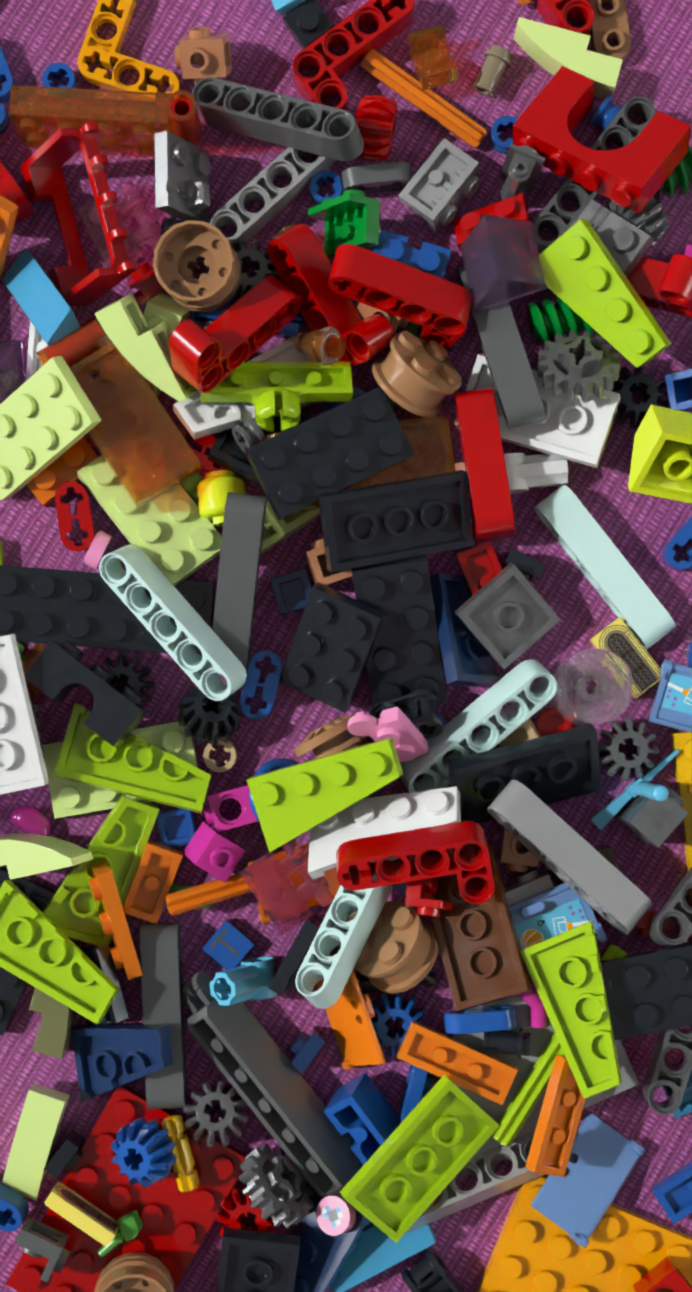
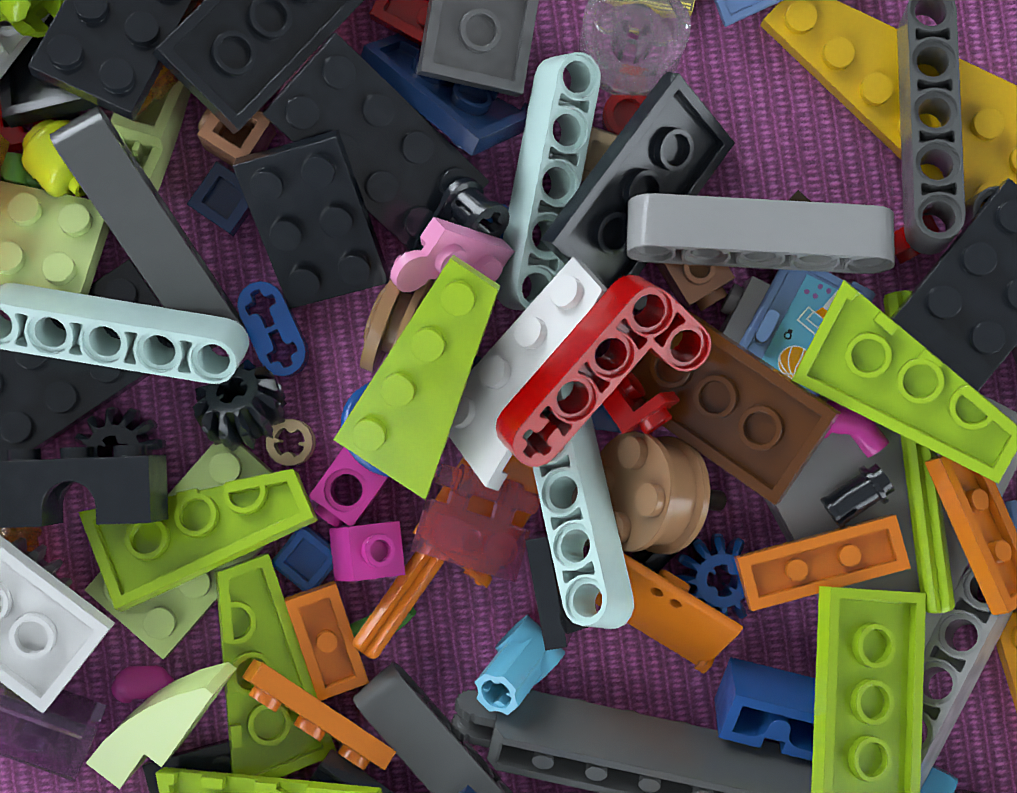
camera: 40 degrees left, 0 degrees up
blue tile [202,919,255,970] -> none
dark grey bush [232,417,266,453] -> none
dark blue plate [290,1026,326,1073] -> none
blue plate [398,1064,432,1122] -> none
blue beam [444,1005,518,1034] -> none
medium azure piece [591,749,680,831] -> none
dark grey gear [598,717,659,781] -> none
flat silver brick [617,784,689,848] -> none

